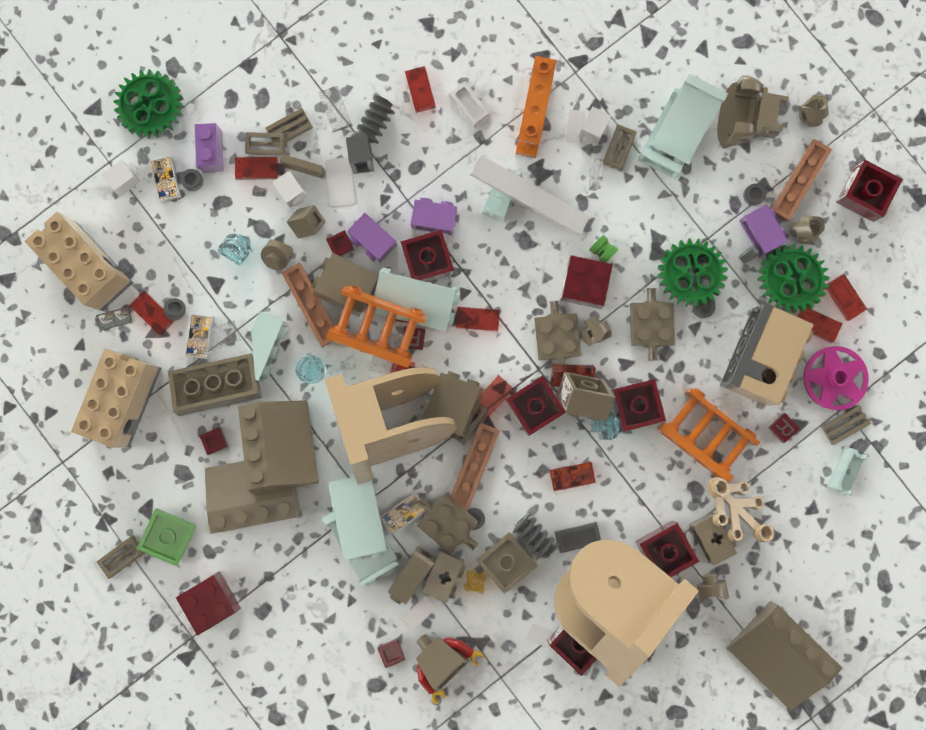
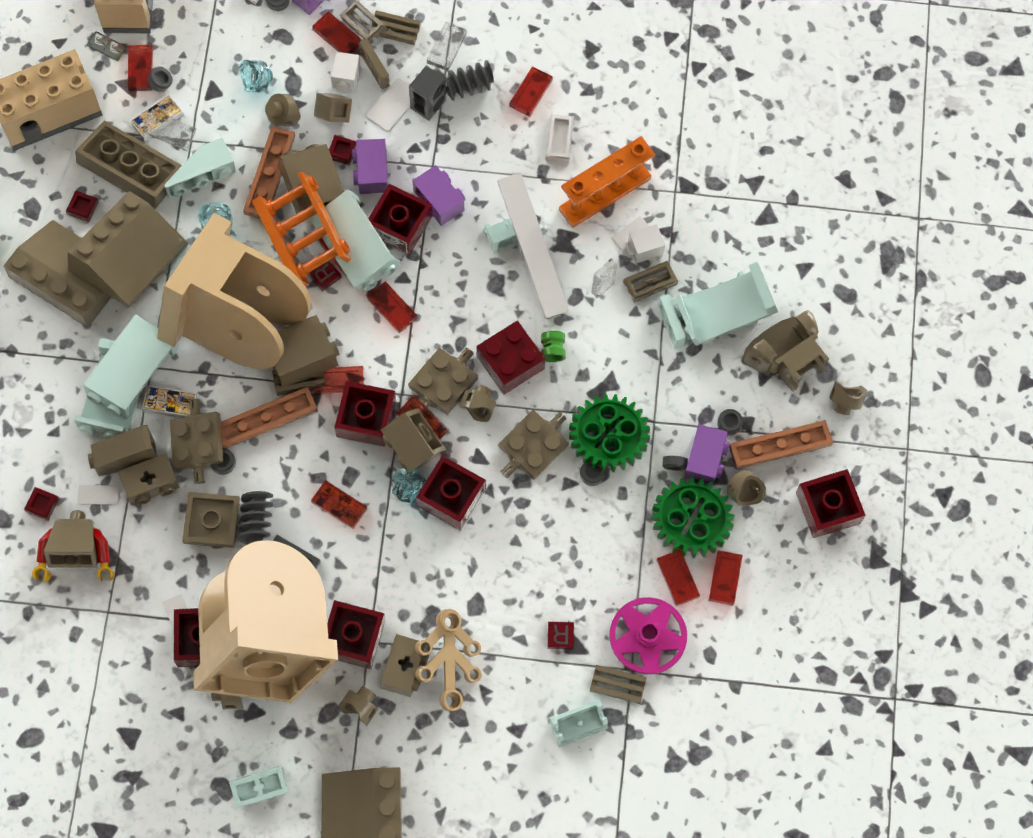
camera: 40 degrees right, 15 degrees down
clear yellow plate [464,570,487,593] -> none
orange fence [656,388,760,483] -> none
tan piece [720,303,814,406] -> none
none -> light aqua hinge [229,765,288,808]

